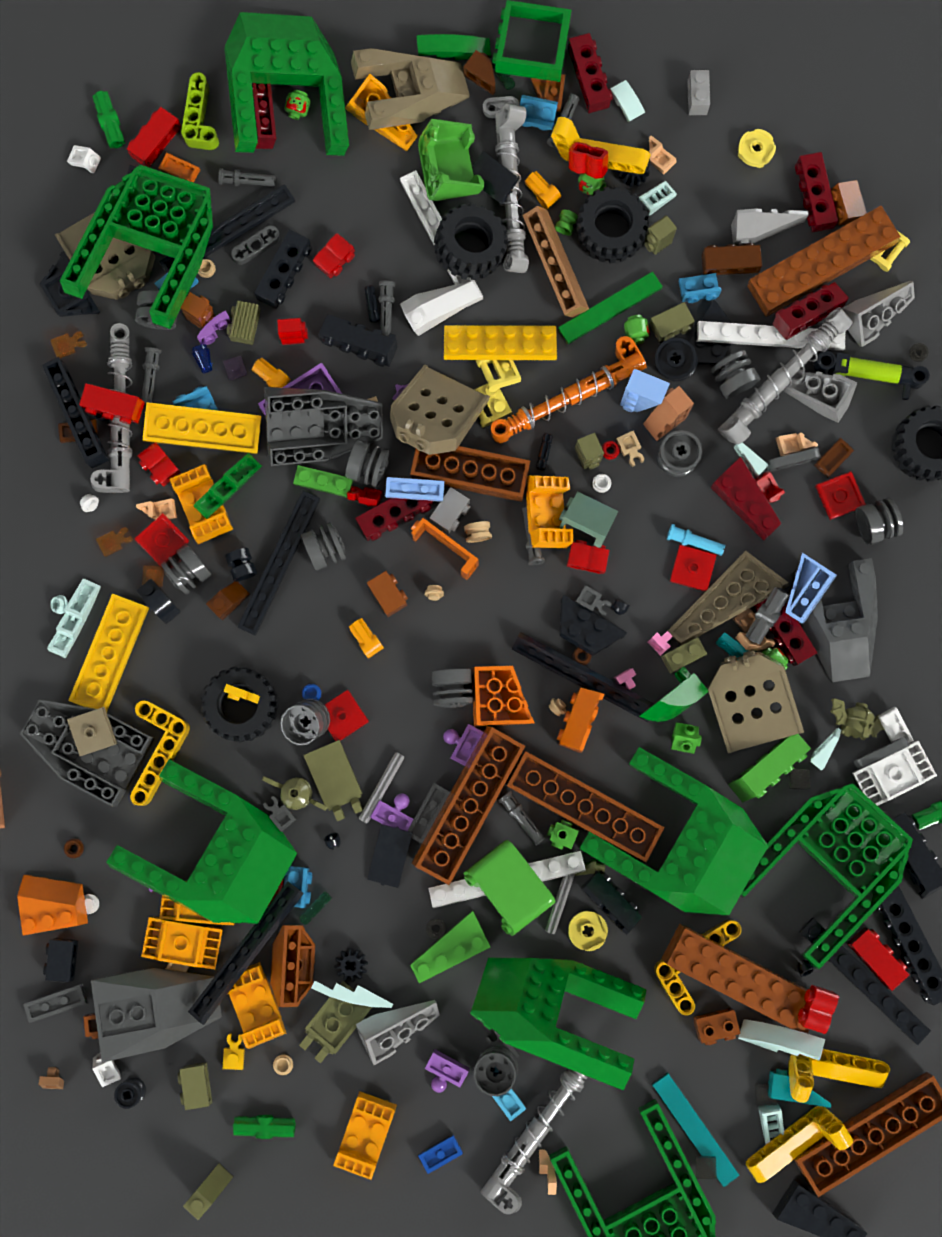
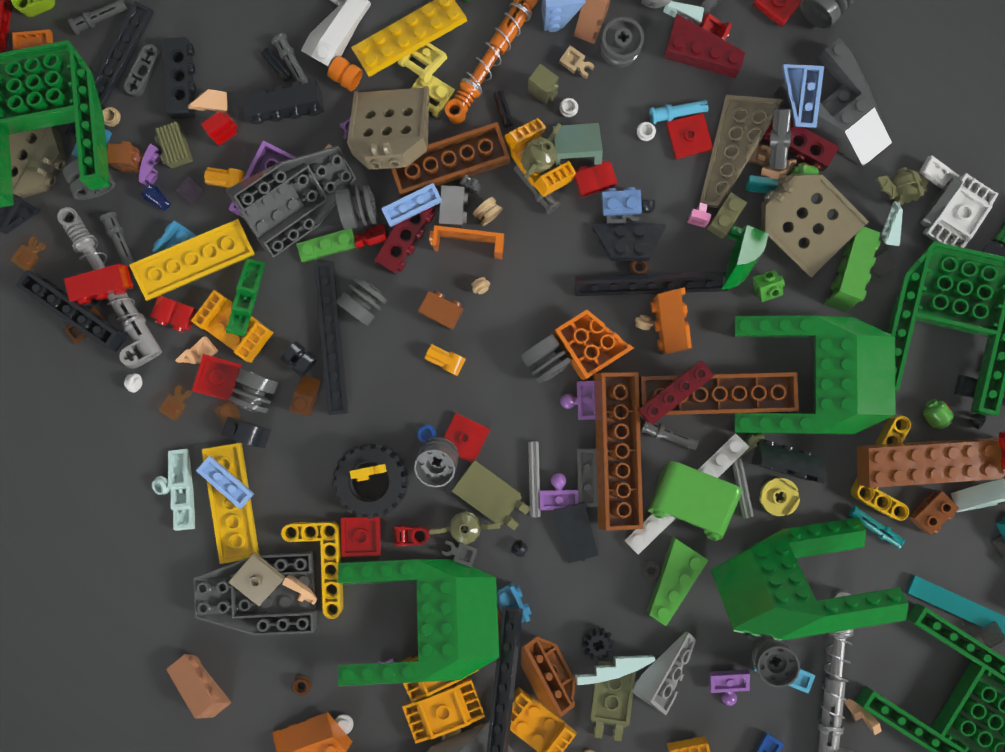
camera: 30 degrees left, 5 degrees up
clear green axle [299,891,332,925] -> none
red brick [313,233,355,279] -> none
bright green brick [547,820,579,850] -> none
red plate [602,441,620,460] -> none
bright pink tile [614,668,636,690] -> none
none -> light nougat slope [188,89,227,113]
none -> light blue plate [196,456,254,509]
none -> light nougat slope [282,574,317,605]
none -> orange wheel [327,56,363,91]
none -> red plate [341,517,381,557]
none -> red piece [393,525,430,546]
none -> dark grey plate [460,174,481,196]
none -> olive helmet [520,123,562,179]
none -> medium blue bracket [601,187,642,216]
none -> white plate [637,122,656,141]
none -> dark red brick [637,360,714,425]
none -> teal pin [848,506,905,549]
none -> bright green head [922,399,954,429]

